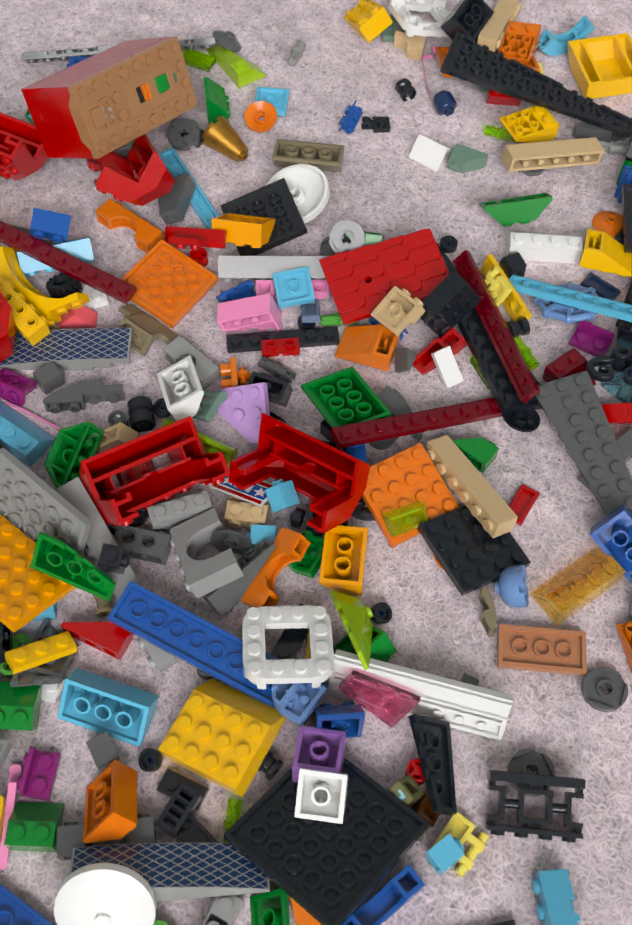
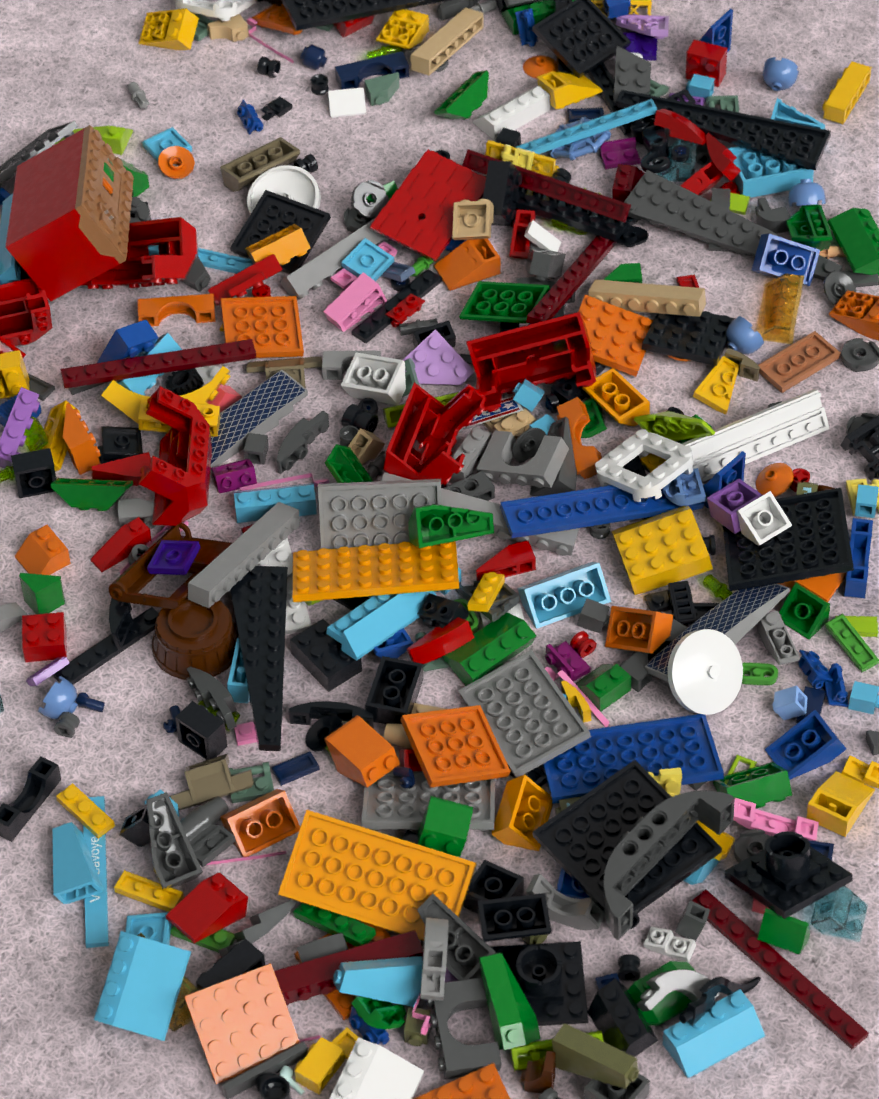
camera: 40 degrees left, 10 degrees down
dark tan bush [93,595,114,617] -> none
black brick [98,543,130,575] -> none
black tile [138,748,162,772] -> none
pearl gold cone [202,116,248,162] -> none
dark grey dish [212,30,241,52] -> none
blue hinge [216,280,256,303] -> none
orange hips [220,357,251,389] -> none
clear pink wing [338,670,421,728] -> none
clear neon green slope [382,501,428,537] -> none
dark grey slope [395,348,416,373] -> none
black wing [408,714,457,816] -> none
none -> black wheel [293,154,318,172]
none -> black wheel [311,74,329,95]
none -> dark blue arch [335,51,409,90]
none -> dark grey wedge [526,246,566,280]
none -> red wheel [570,631,597,658]
none -> yellow wing [693,356,740,415]
none -> orange dish [756,463,794,497]

